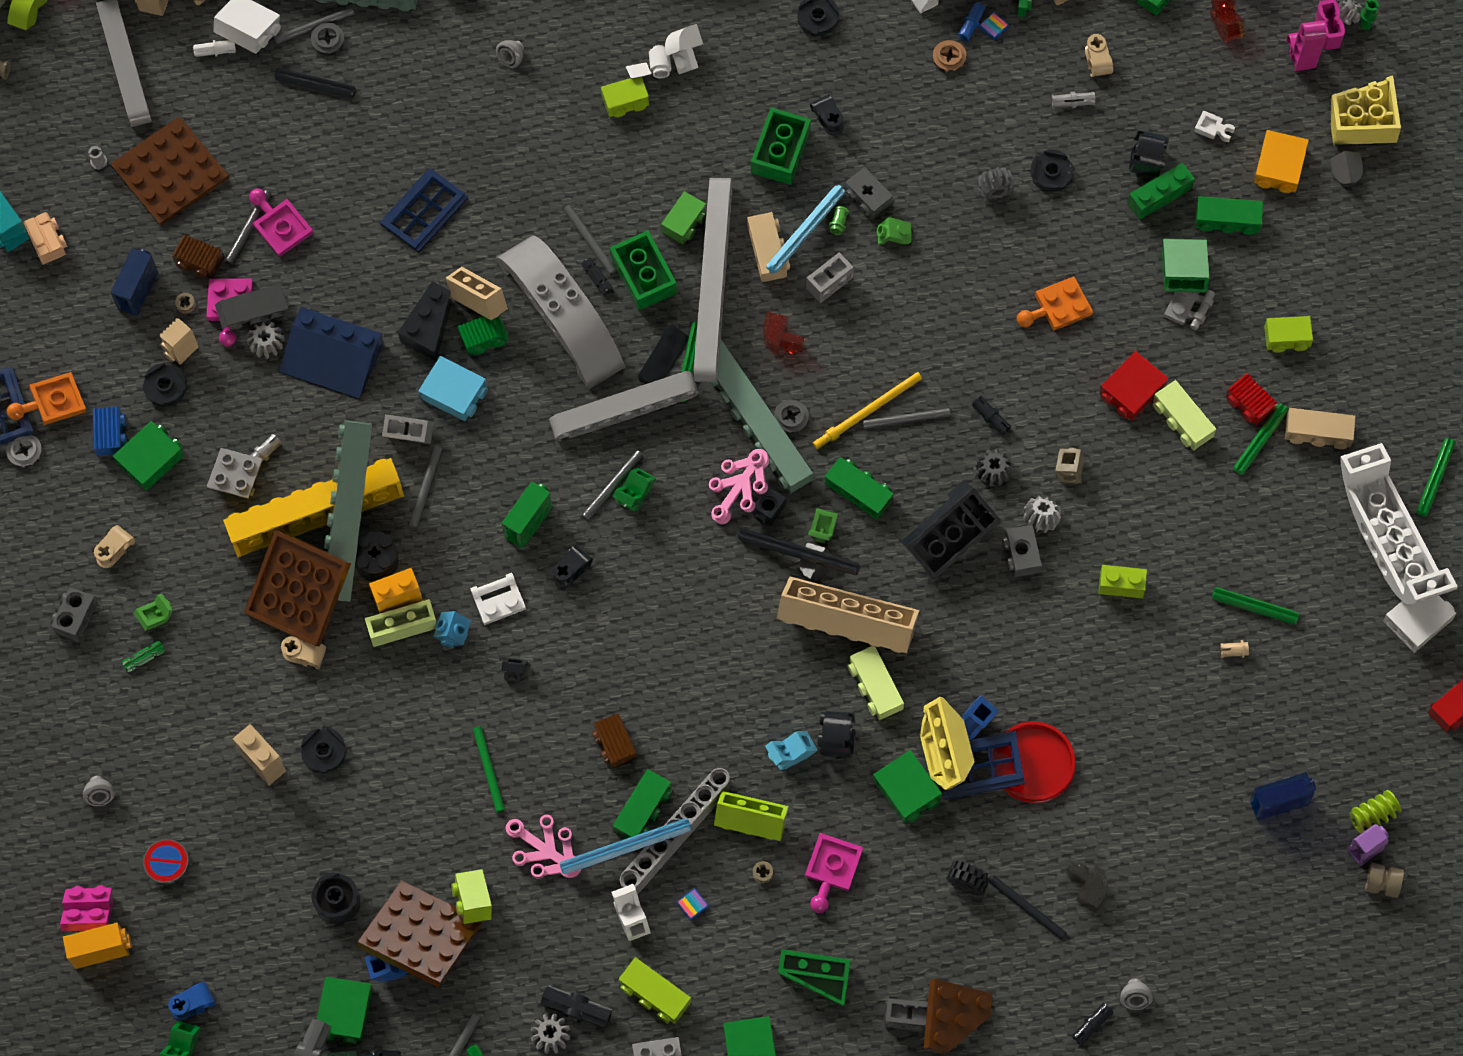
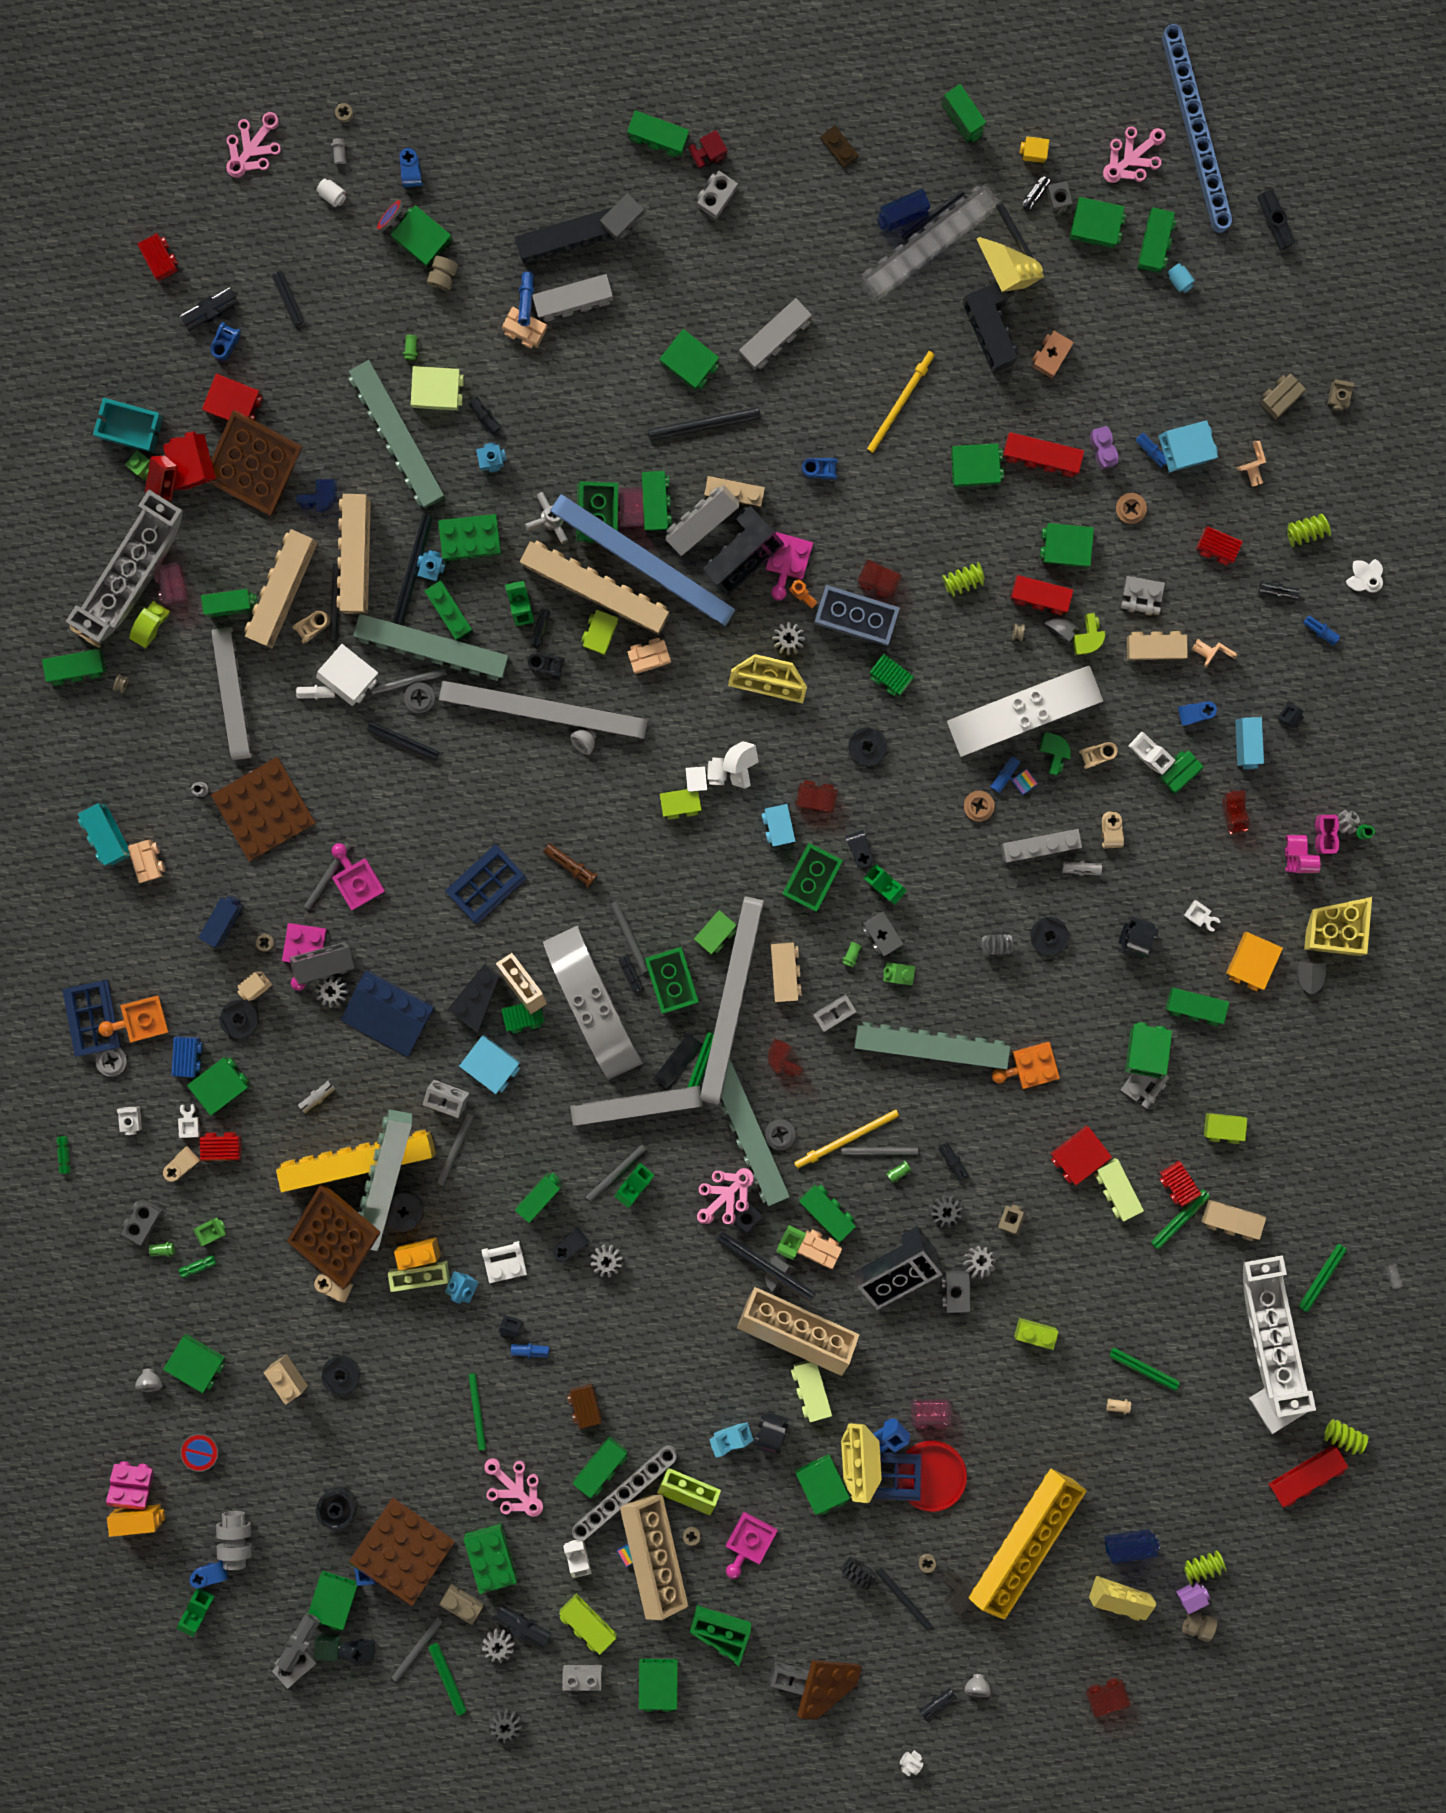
camera: 10 degrees right, 20 degrees up
reddish brown brick [172,234,224,278] -> none
light grey hinge [207,448,263,499] -> none
lime brick [451,869,492,924] -> none
dark azure axle [560,818,692,874] -> none
medium azure axle [766,185,845,274] -> none
green brick [1127,163,1195,220] -> none
none -> white brick [117,1106,142,1135]
none -> bright green pin [149,1242,175,1257]
none -> green brick [163,1334,225,1393]
none -> white plate [178,1104,200,1138]
none -> red brick [200,1132,241,1161]
none -> light grey piece [216,1511,252,1570]
none -> light grey beam [439,681,648,739]
none -> dark tan brick [439,1584,484,1625]
none -> green brick [463,1523,518,1594]
none -> blue axle [511,1343,549,1359]
none -> reddish brown pin [543,843,598,888]
none -> light grey gear [591,1244,623,1277]
none -> tan brick [620,1495,688,1620]
none -> medium azure brick [762,804,795,847]
none -> clear red brick [795,780,838,813]
none -> light nougat brick [797,1229,842,1269]
none -> sand green brick [854,1022,1010,1069]
none -> green brick [863,864,907,905]
none -> bright green pin [887,1161,912,1183]
none -> clear pink brick [911,1399,951,1429]
none -> dark tan bush [918,1554,936,1573]
none -> yellow brick [969,1469,1087,1620]
none -> light grey brick [1001,829,1082,862]
none -> clear red brick [1085,1678,1131,1717]
none -> light yellow wedge [1089,1576,1156,1621]

